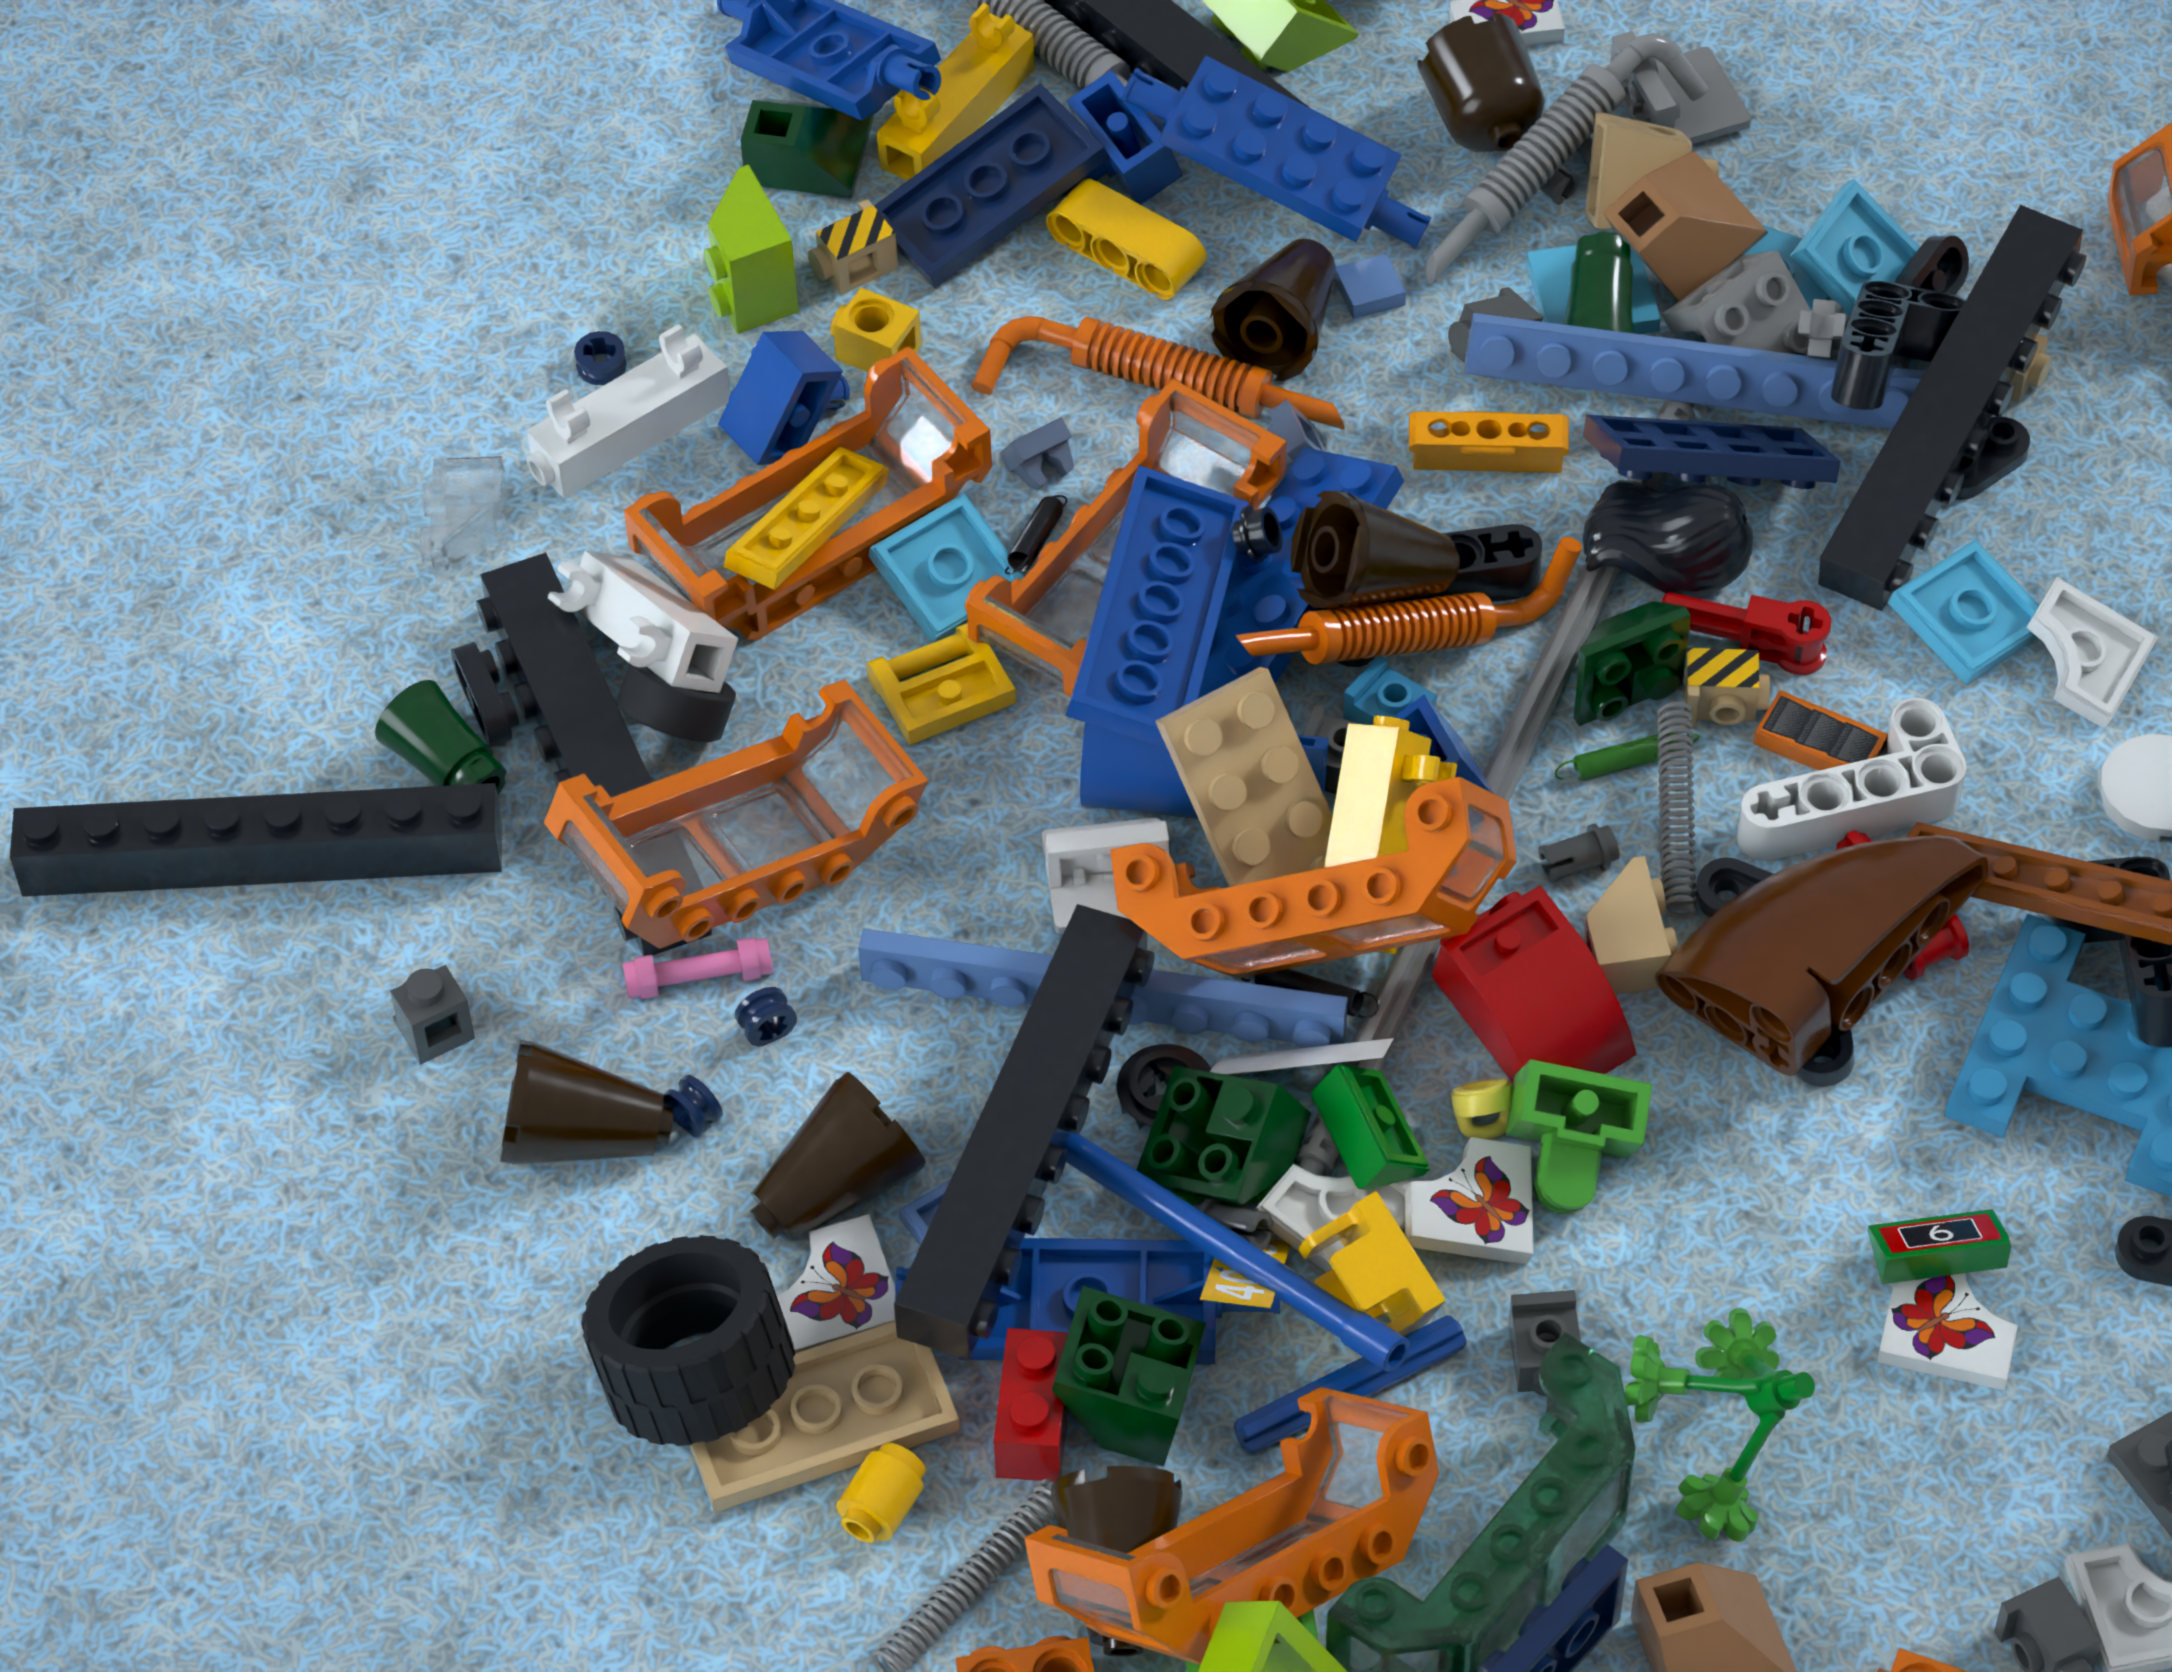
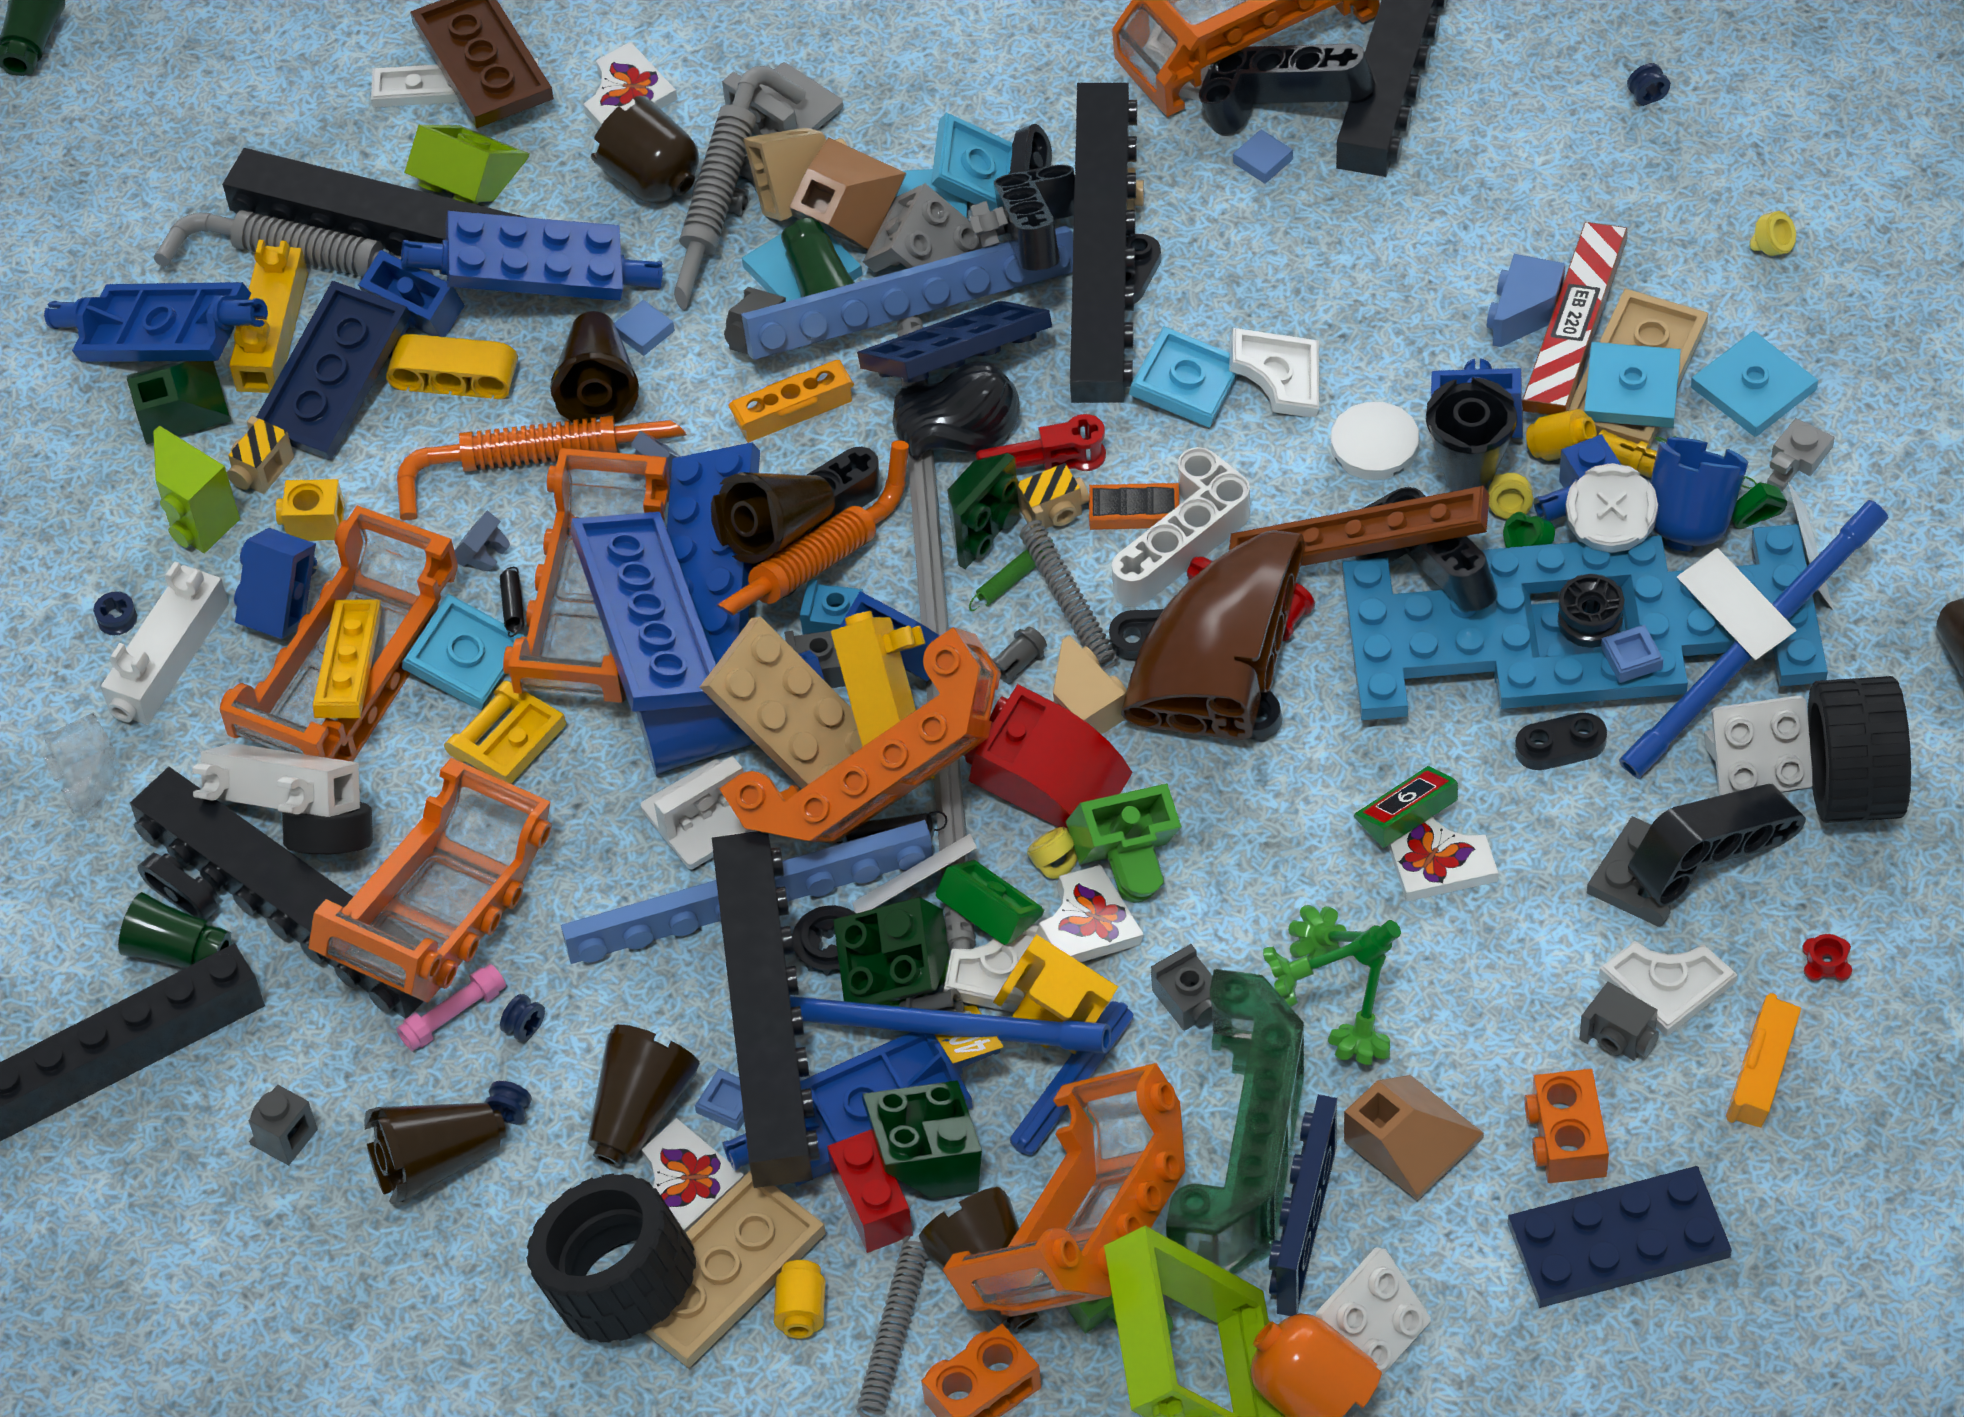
camera: 25 degrees left, 0 degrees up
black plate [1232,505,1283,563] -> none

